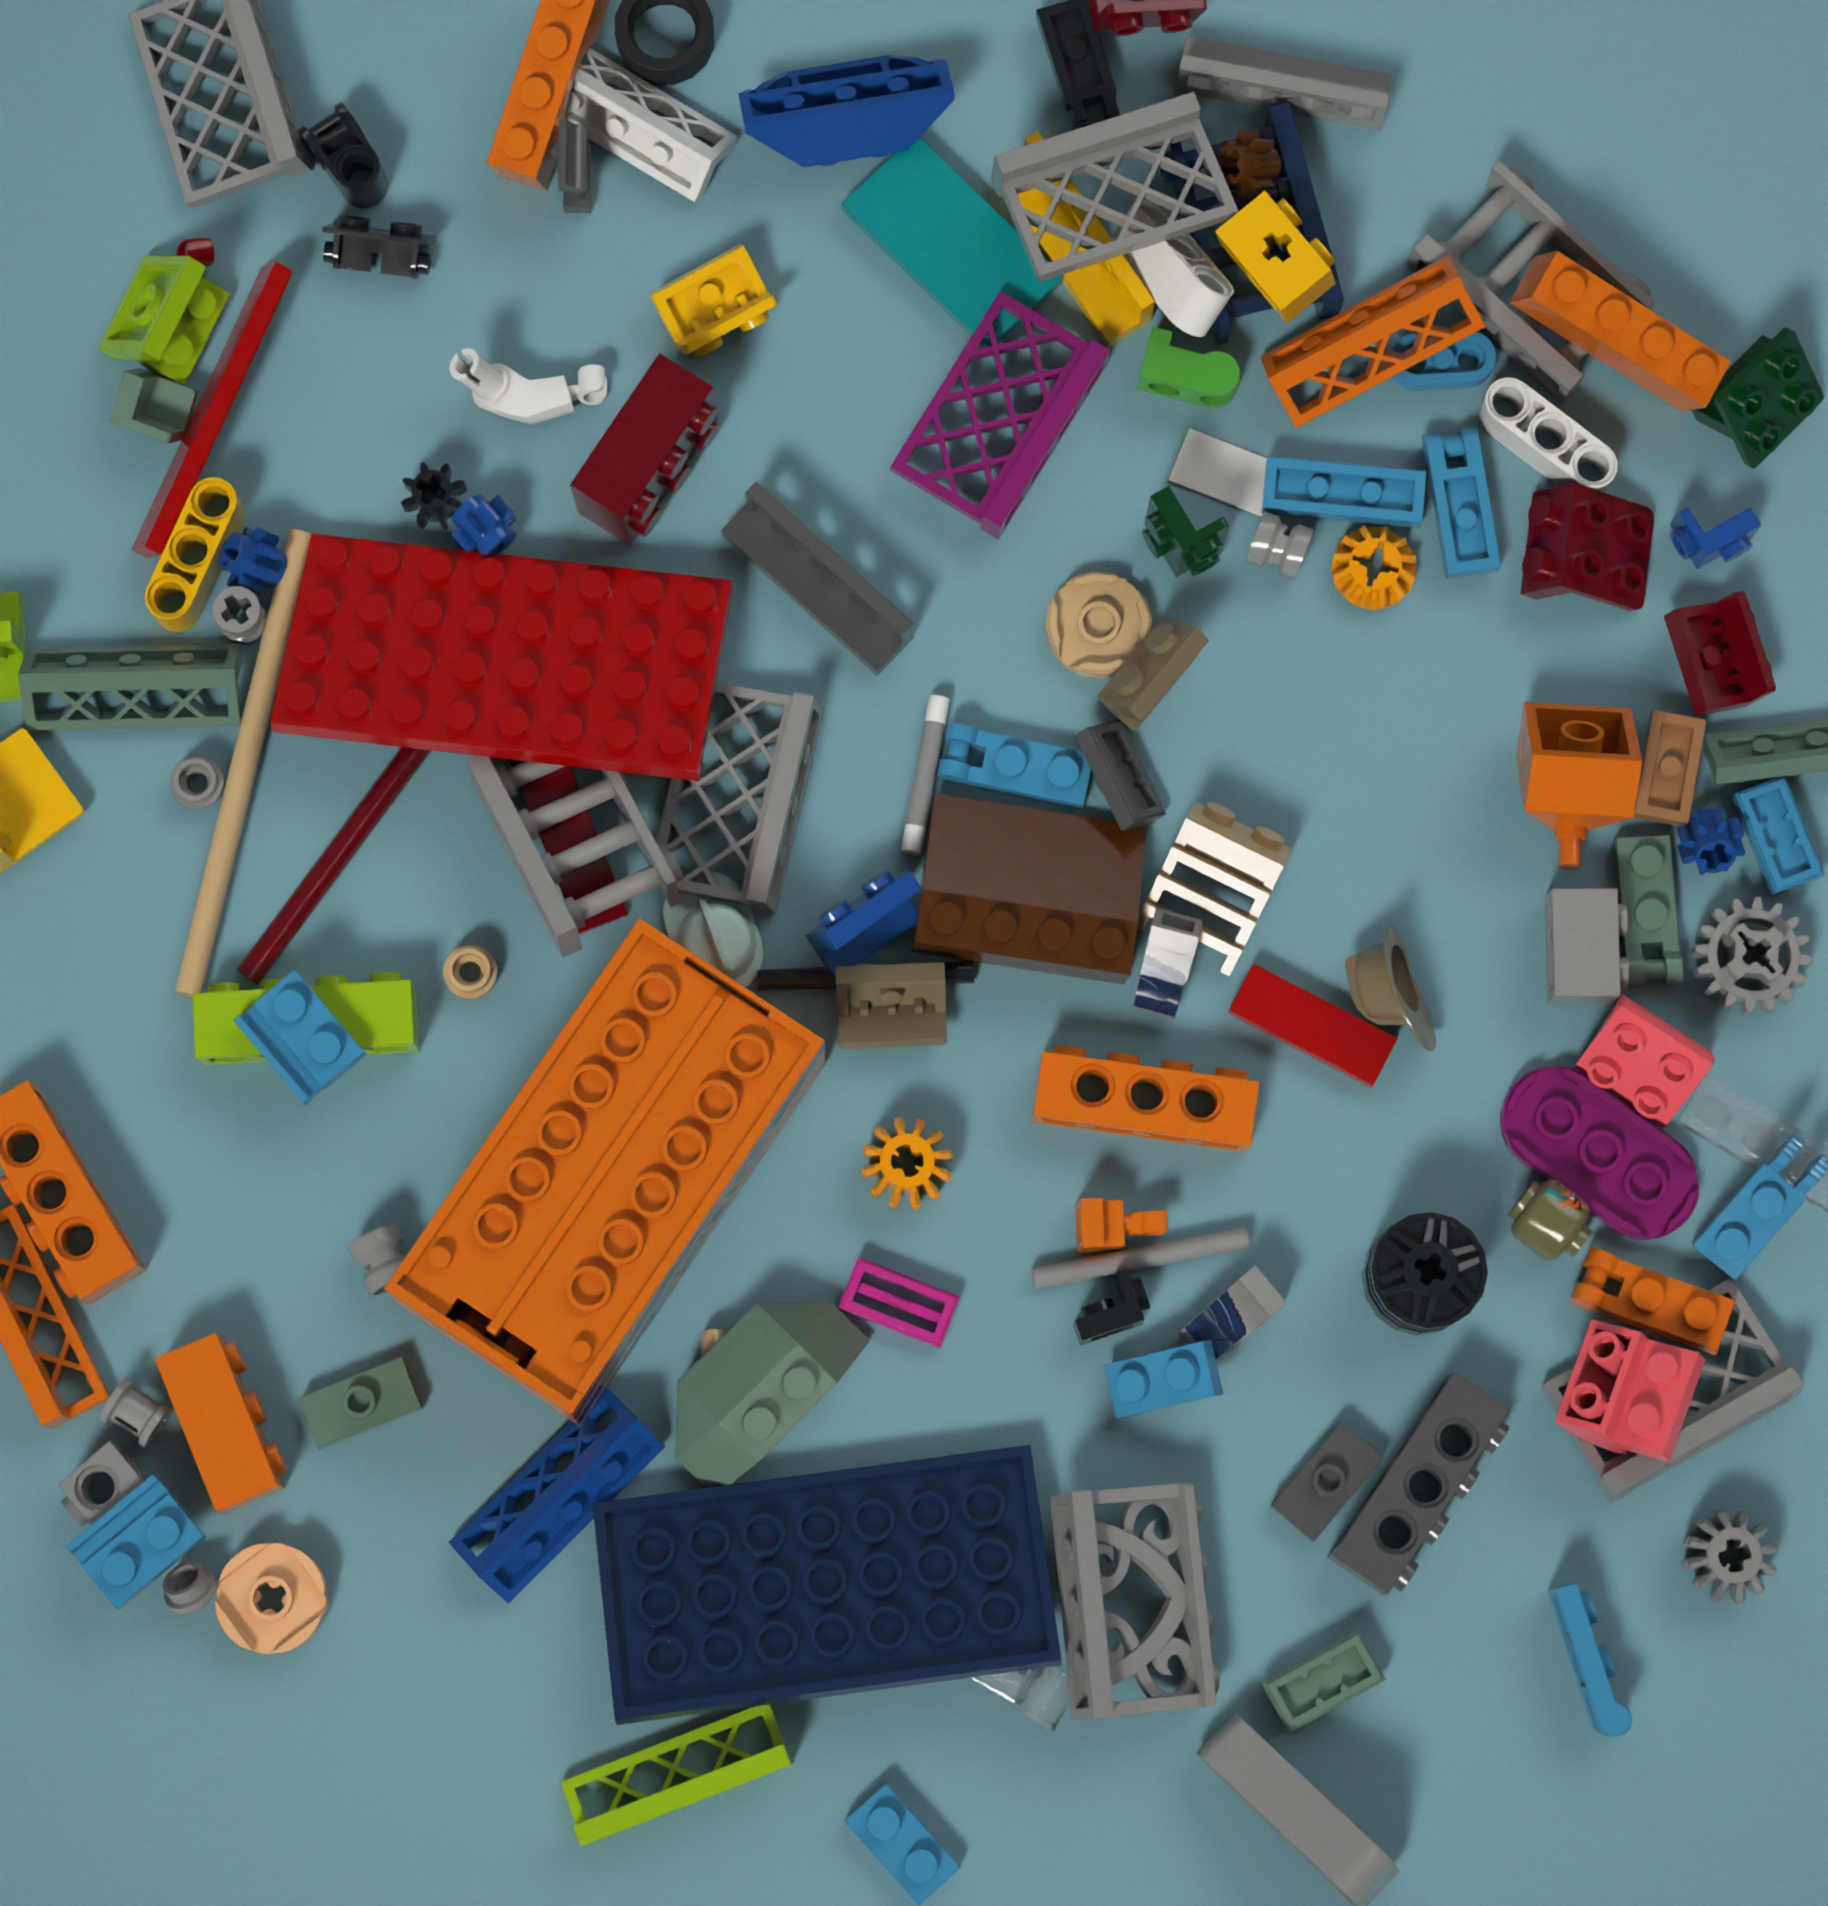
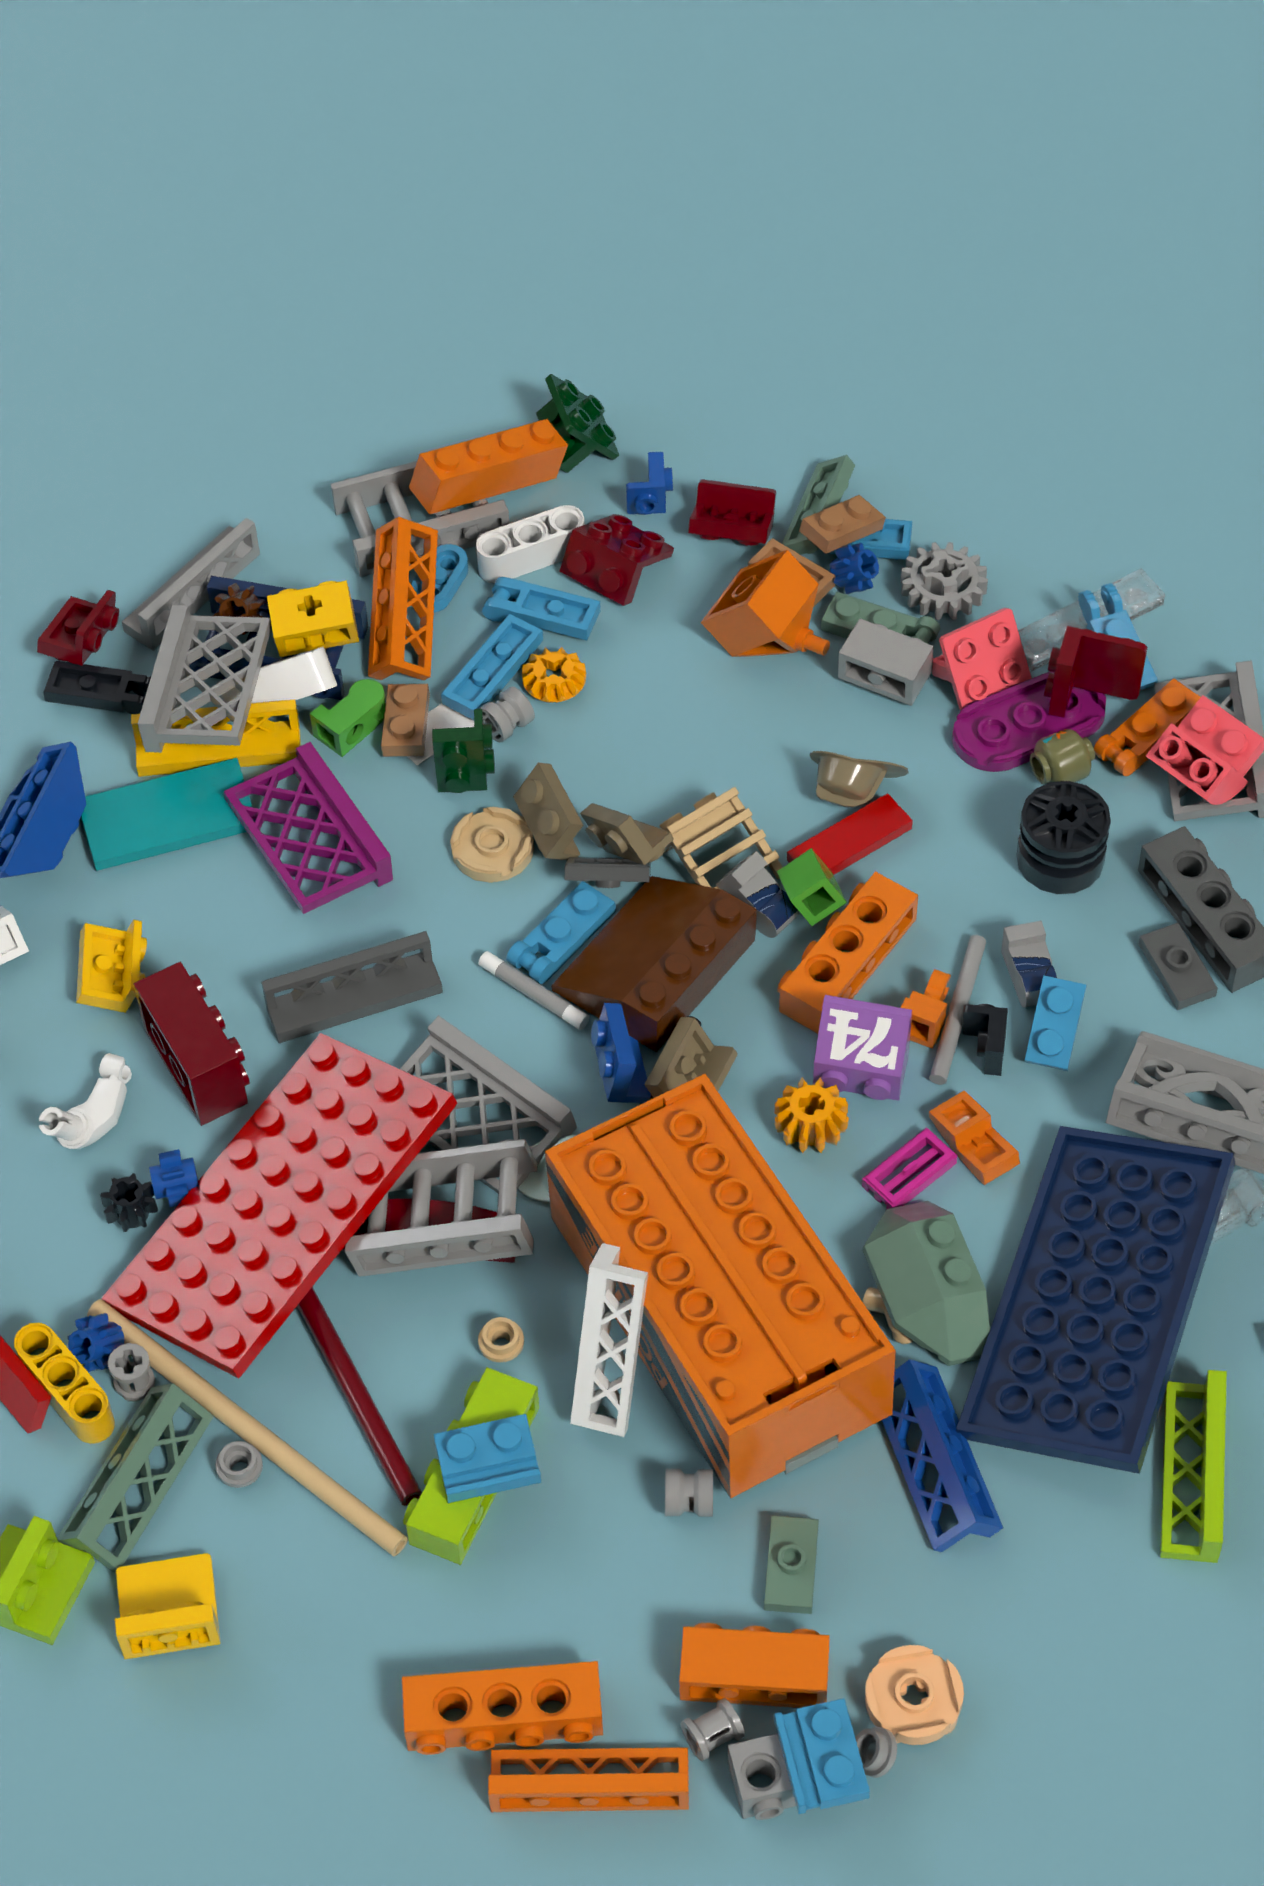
camera: 60 degrees left, 25 degrees down
none -> medium nougat plate [381,684,430,757]
none -> white fence [570,1243,648,1437]
none -> dark tan bracket [580,803,674,865]
none -> bright green brick [777,848,847,926]
none -> medium nougat plate [799,495,886,554]
none -> medium lavender slope [813,995,912,1101]
none -> orange slope [929,1090,1020,1185]
none -> dark red bracket [1044,626,1148,718]

